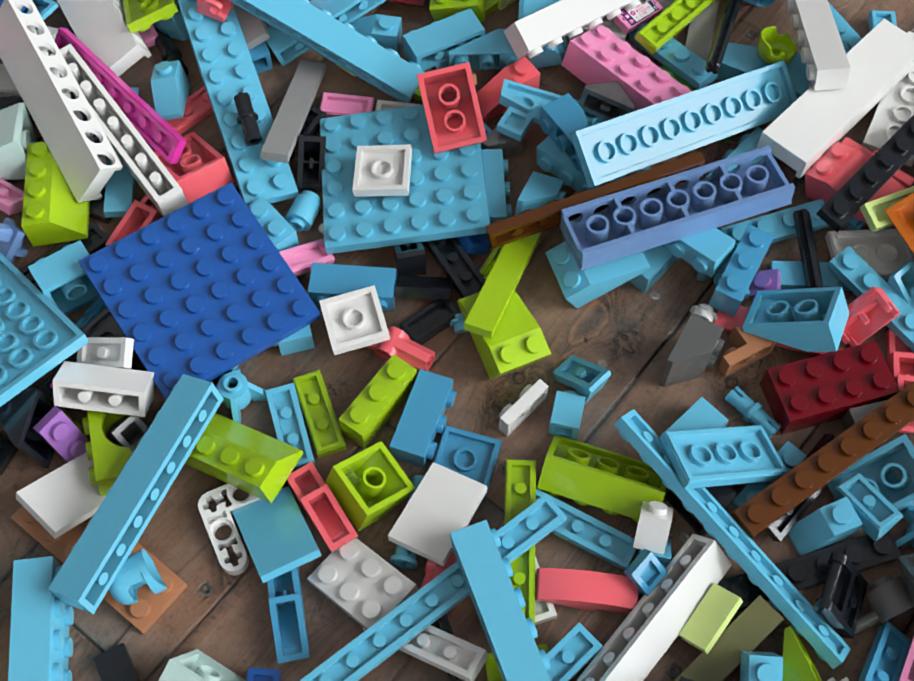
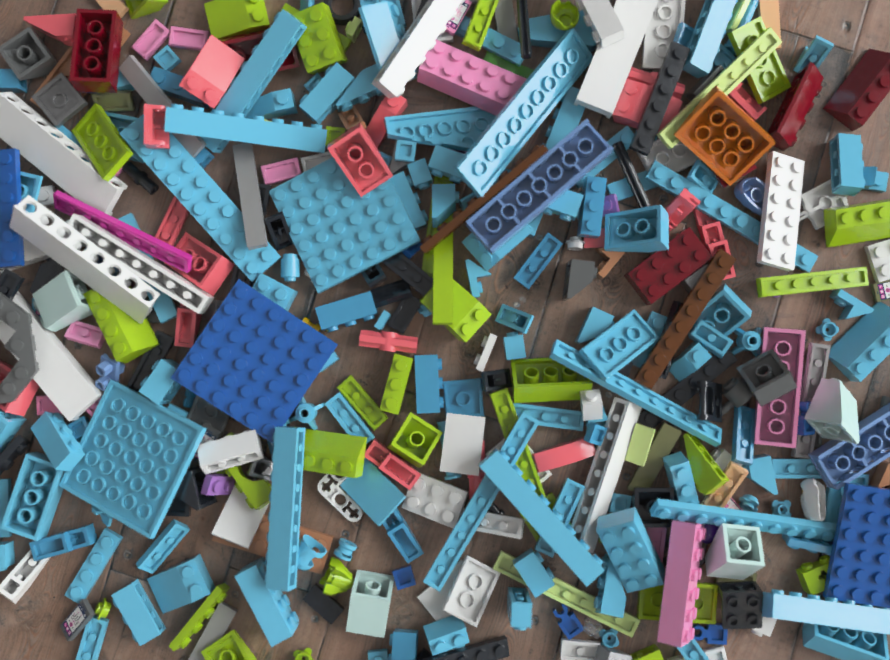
camera: 20 degrees left, 25 degrees up
white plate [77,337,134,369] -> none
medium azure slope [150,60,191,120] -> none
black axle [234,92,262,146] -> none
bright pink tile [279,239,335,276] -> none
white plate [319,285,391,355] -> none
white plate [352,144,412,197] -> none
dark azure slope [539,93,587,174] -> none
flat silver slope [578,81,635,121] -> none
medium azure pin [725,386,781,439] -> none
none -> lime brick [319,557,354,596]
none -> medium azure wheel [333,538,357,561]
none -> medium azure tile [374,310,391,330]
none -> medium azure brick [407,158,433,190]
none -> medium azure slope [465,259,492,298]
none -> black slope [480,368,512,392]
none -> dark azure plate [513,232,563,290]

